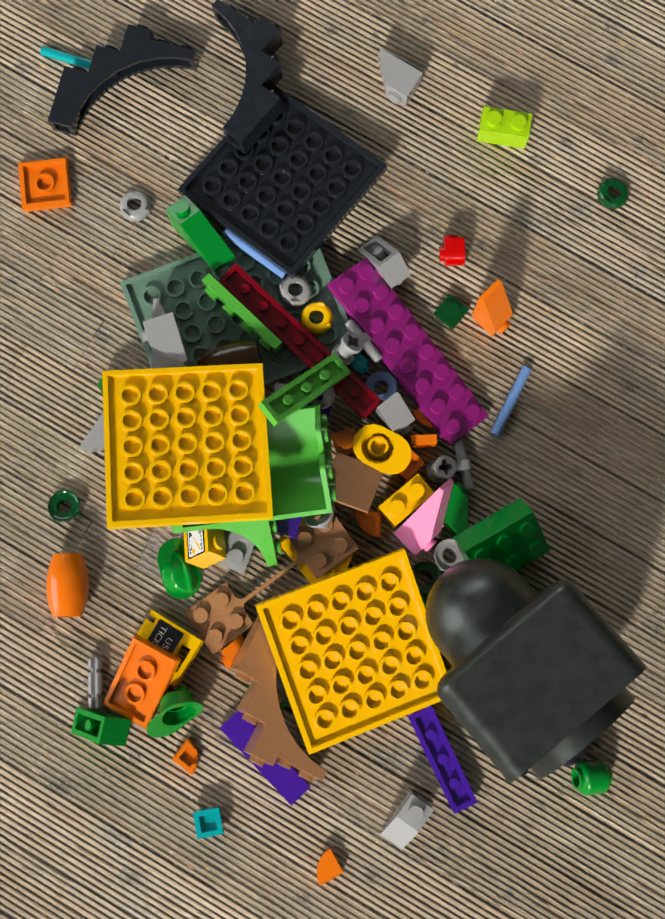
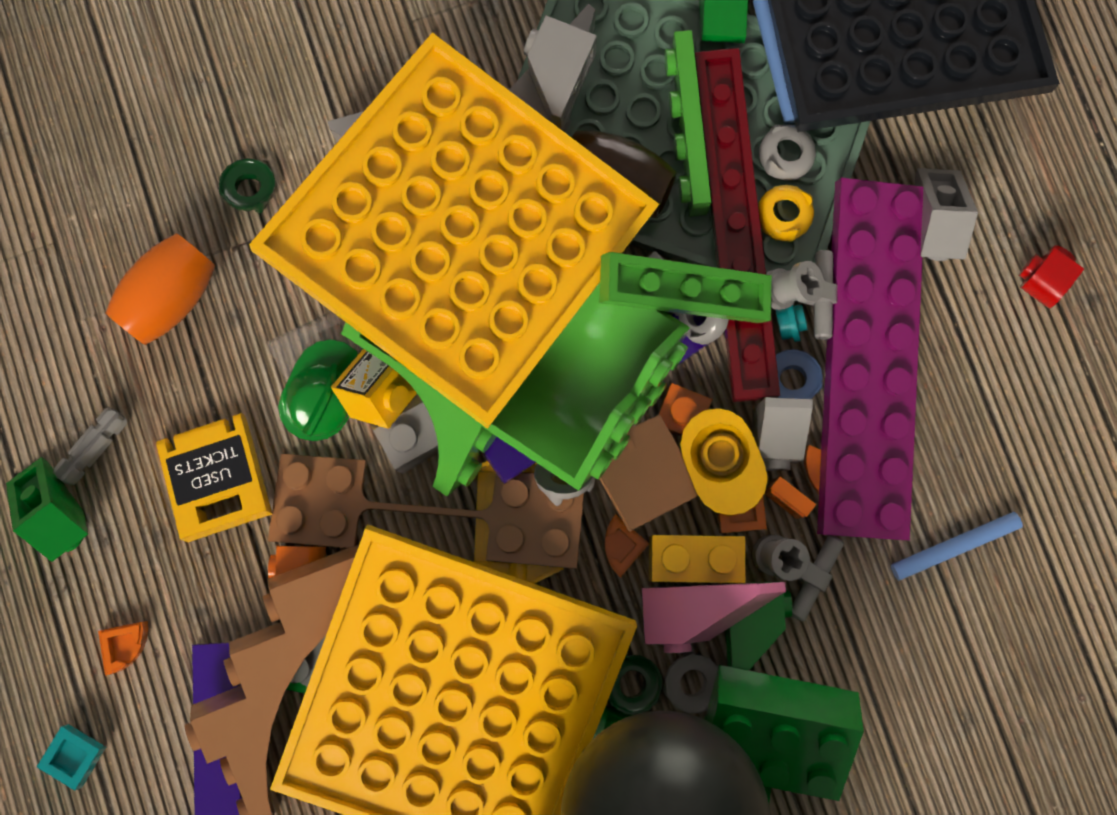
camera: 45 degrees right, 0 degrees up
orange tile [103,634,181,729] -> none
green piece [146,686,203,738] -> none
dark green plate [433,294,469,330] -> none
orange slope [471,279,513,337] -> none

